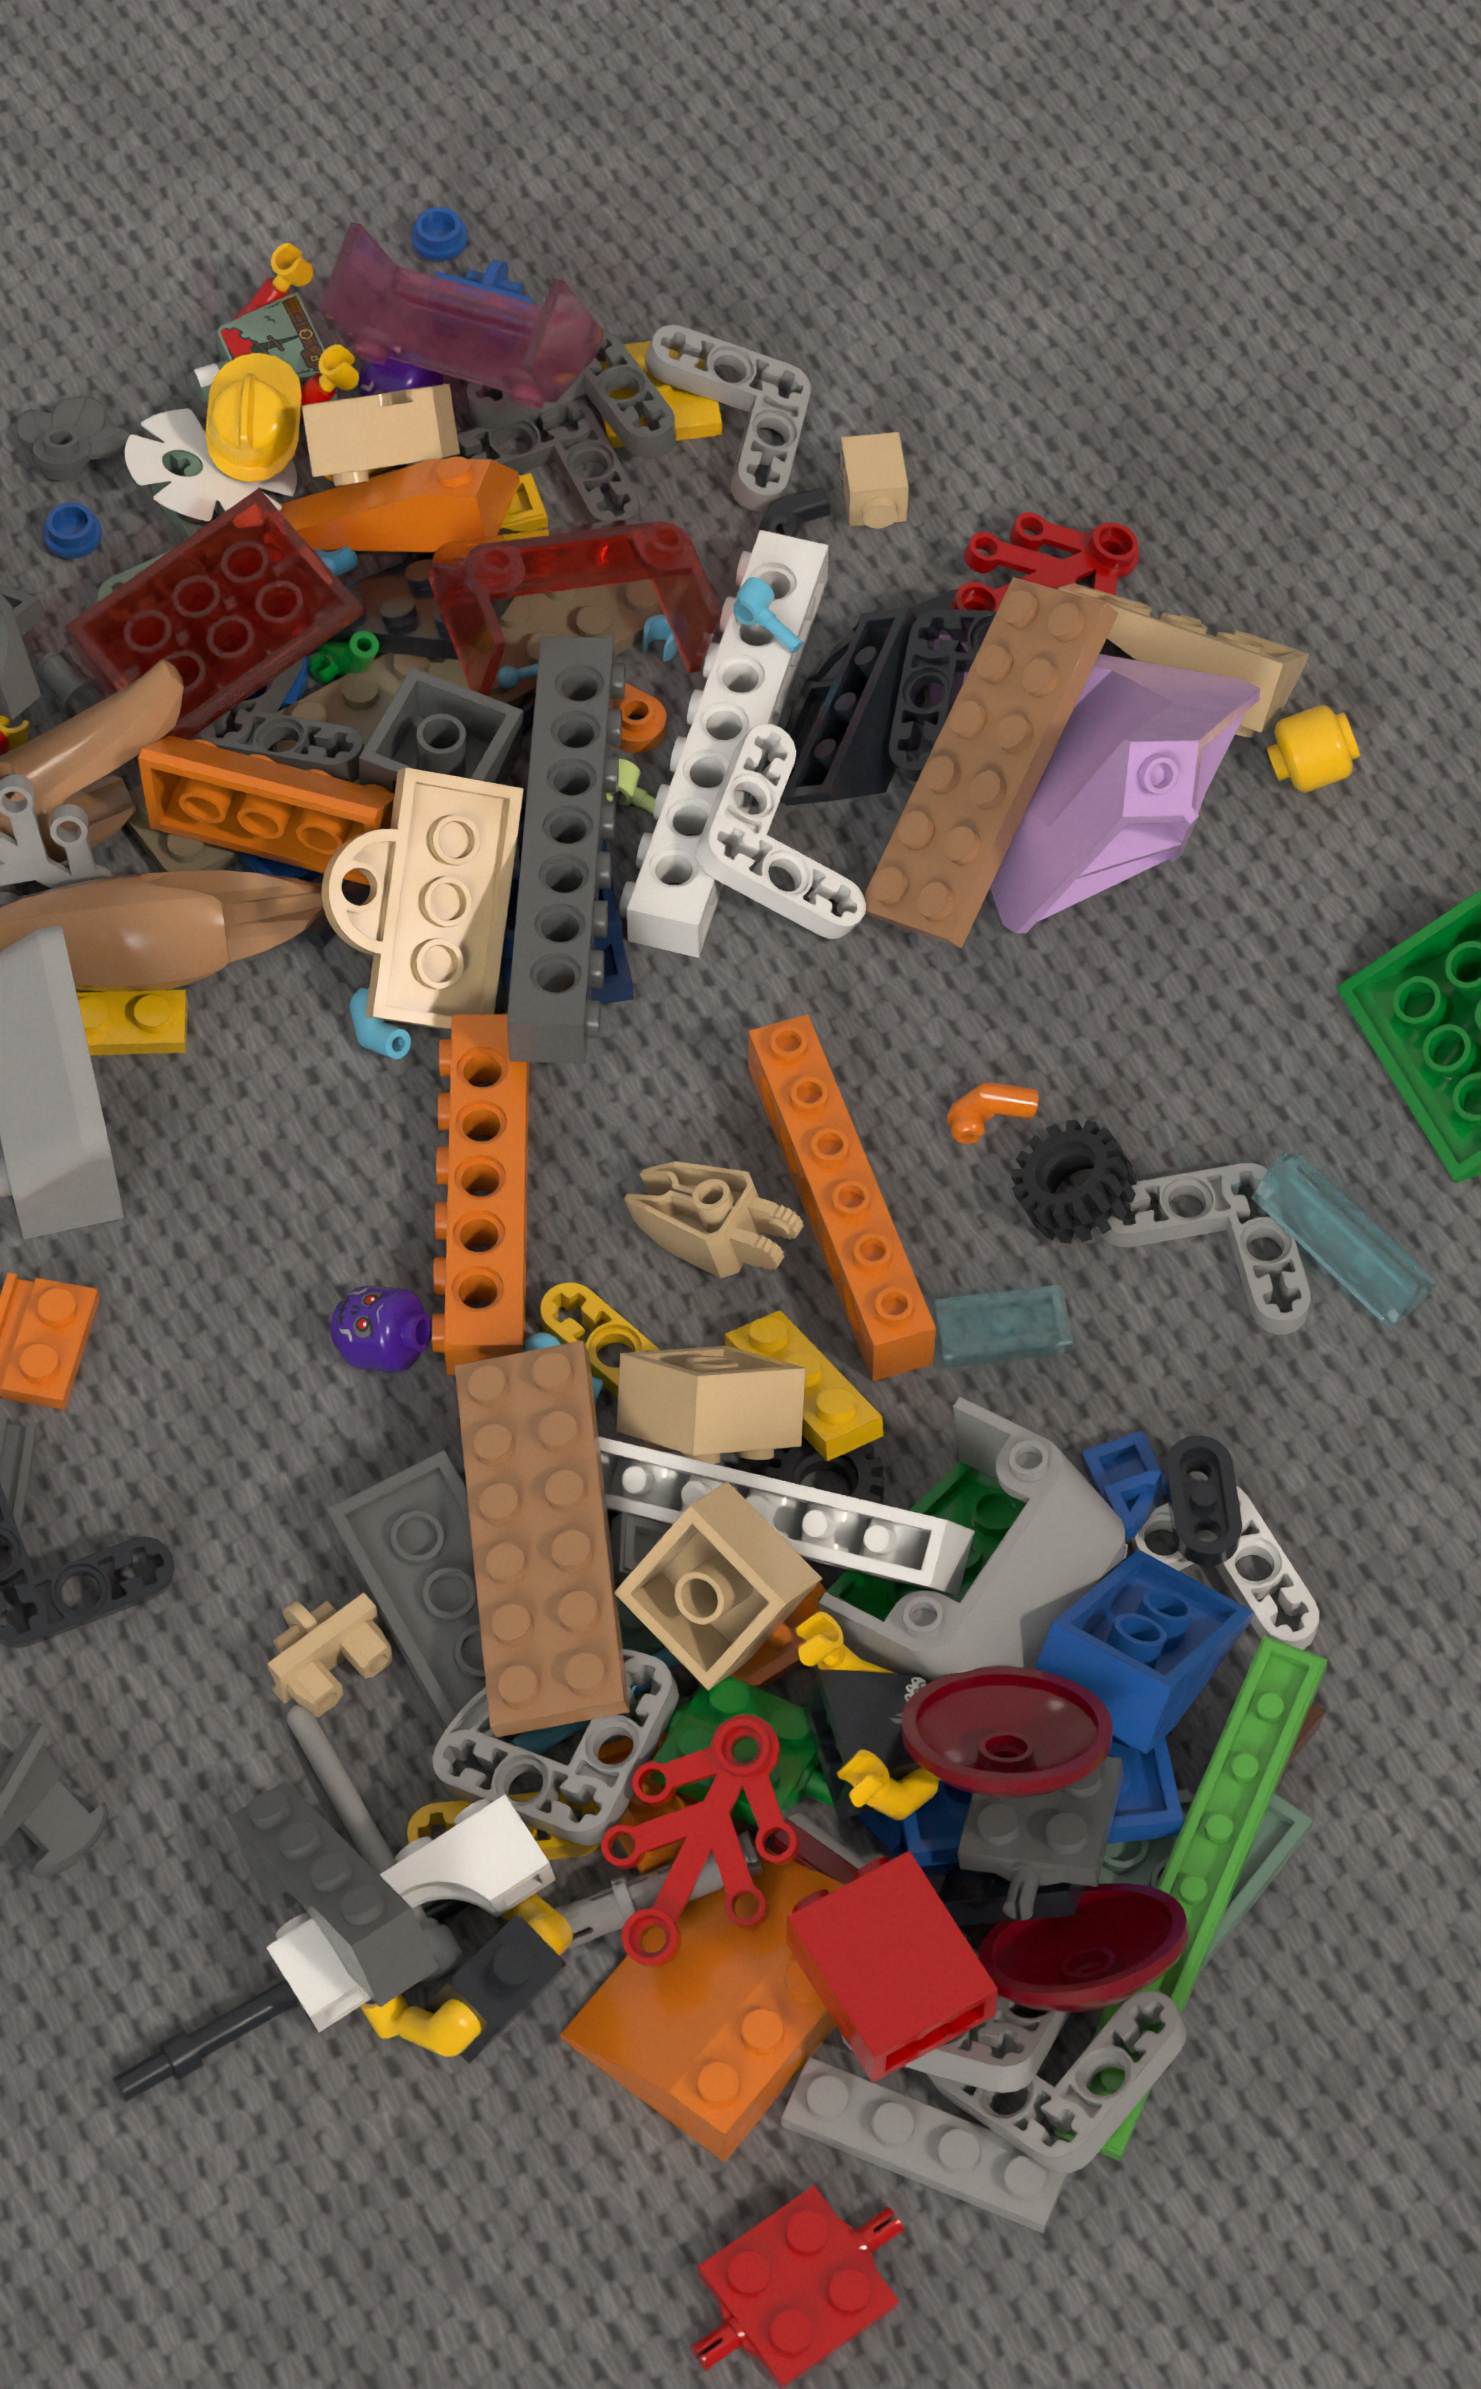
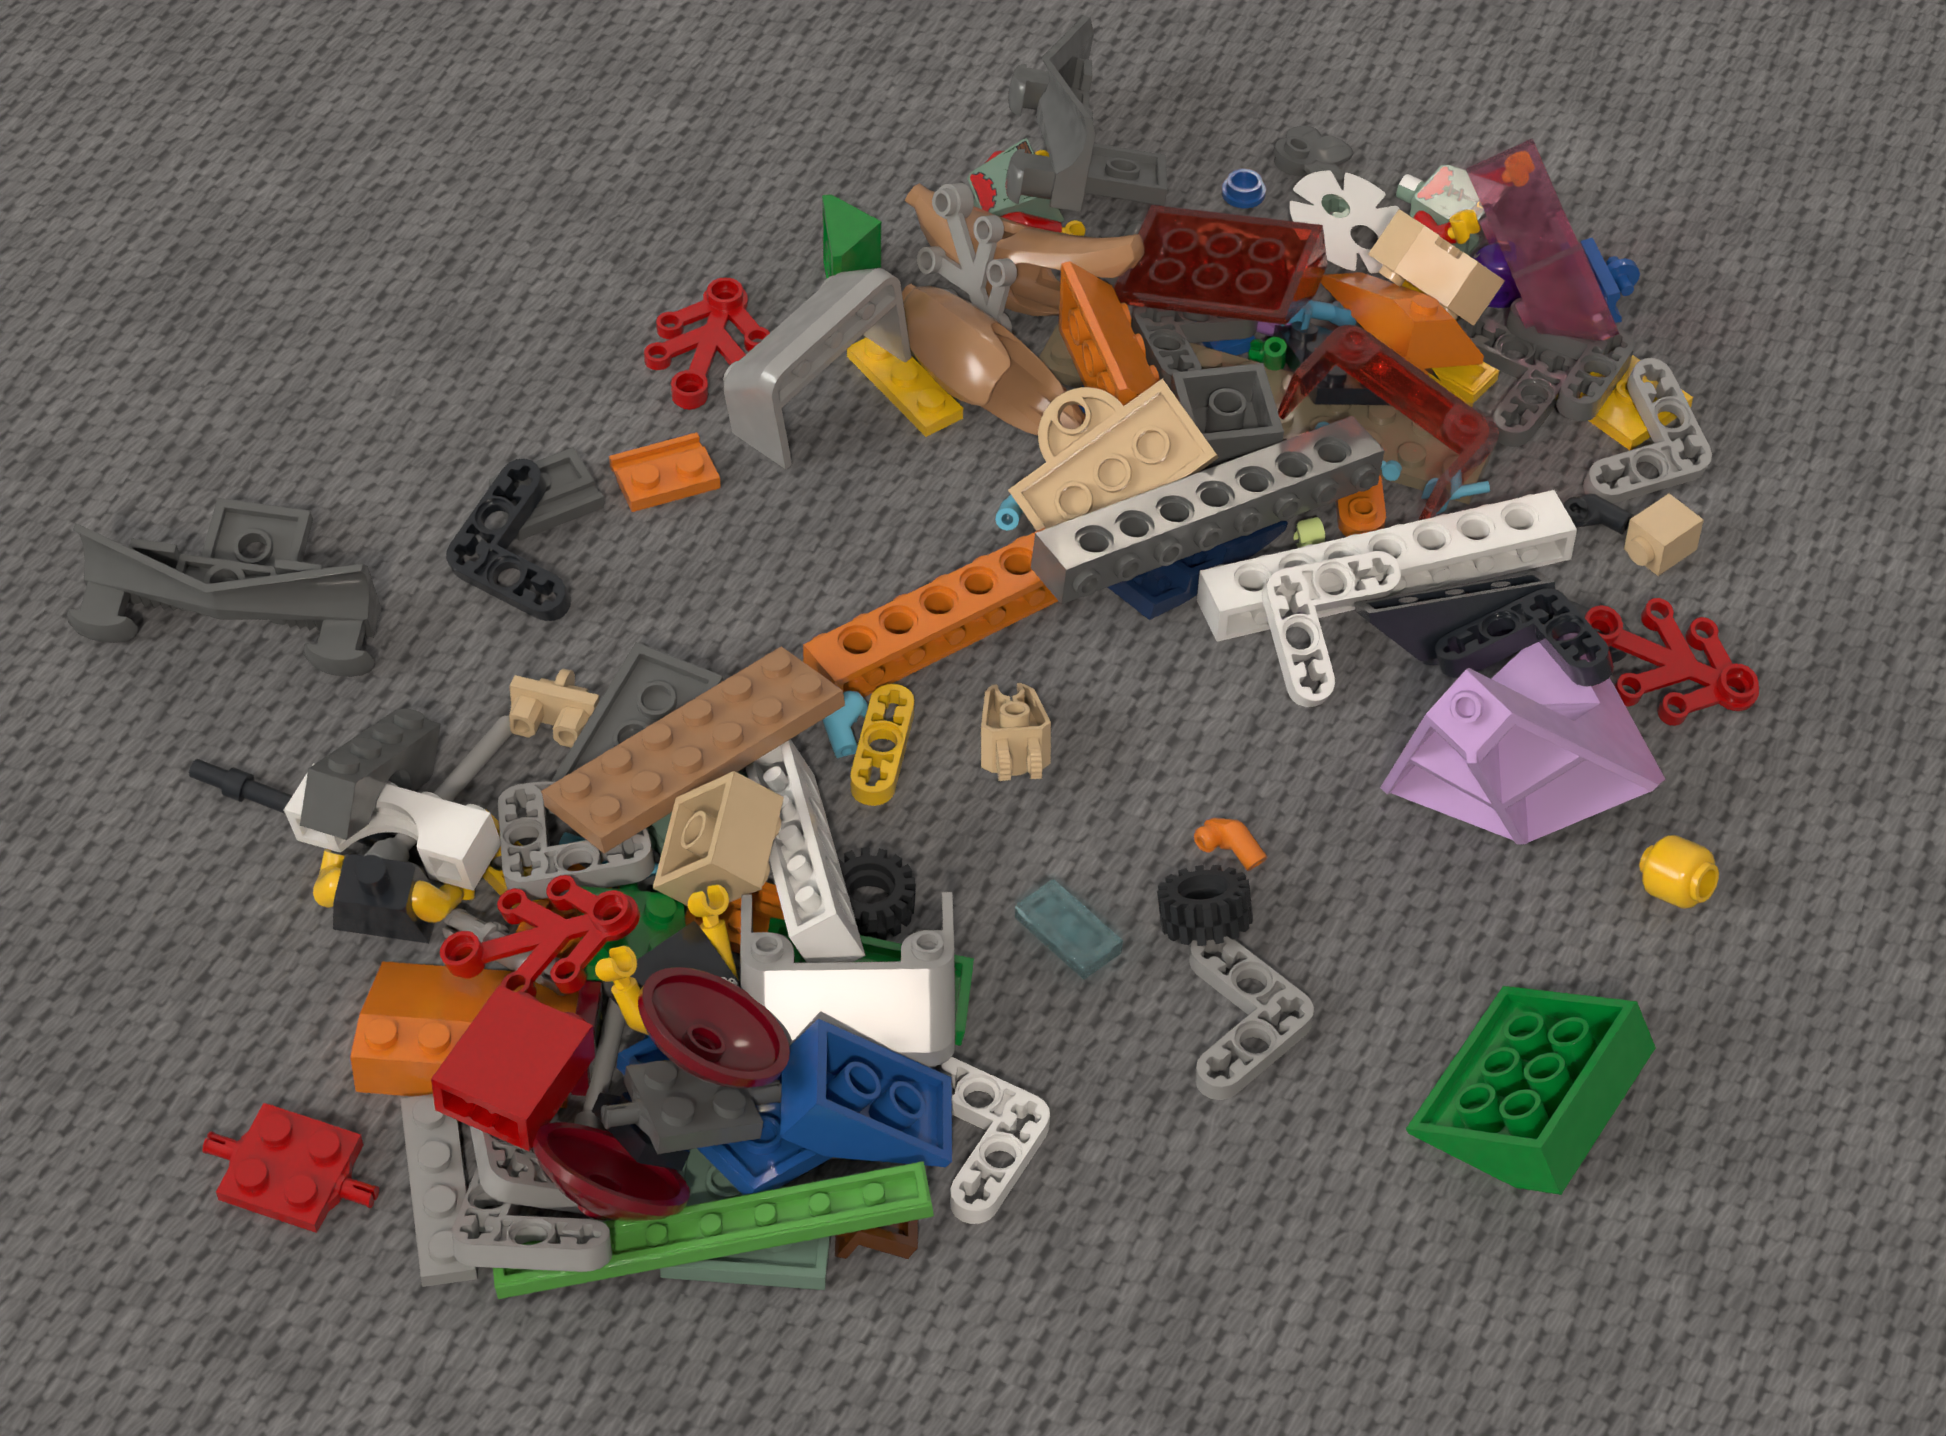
camera: 55 degrees right, 10 degrees down
yellow piece [206,353,302,483] -> none
dark purple head [331,1285,432,1373] -> none
blue plate [411,207,468,261] -> none
tan brick [616,1346,806,1464] -> none
yellow plate [725,1310,884,1461] -> none
medium azure hand [734,577,803,653] -> none
orange brick [748,1014,936,1382] -> none
medium nougat plate [864,577,1118,949] -> none
tan wedge [1058,583,1309,738] -> none
blue slope [1081,1430,1167,1540] -> none
black plate [1164,1435,1242,1566] -> none
clear light blue panel [1251,1152,1438,1330] -> none

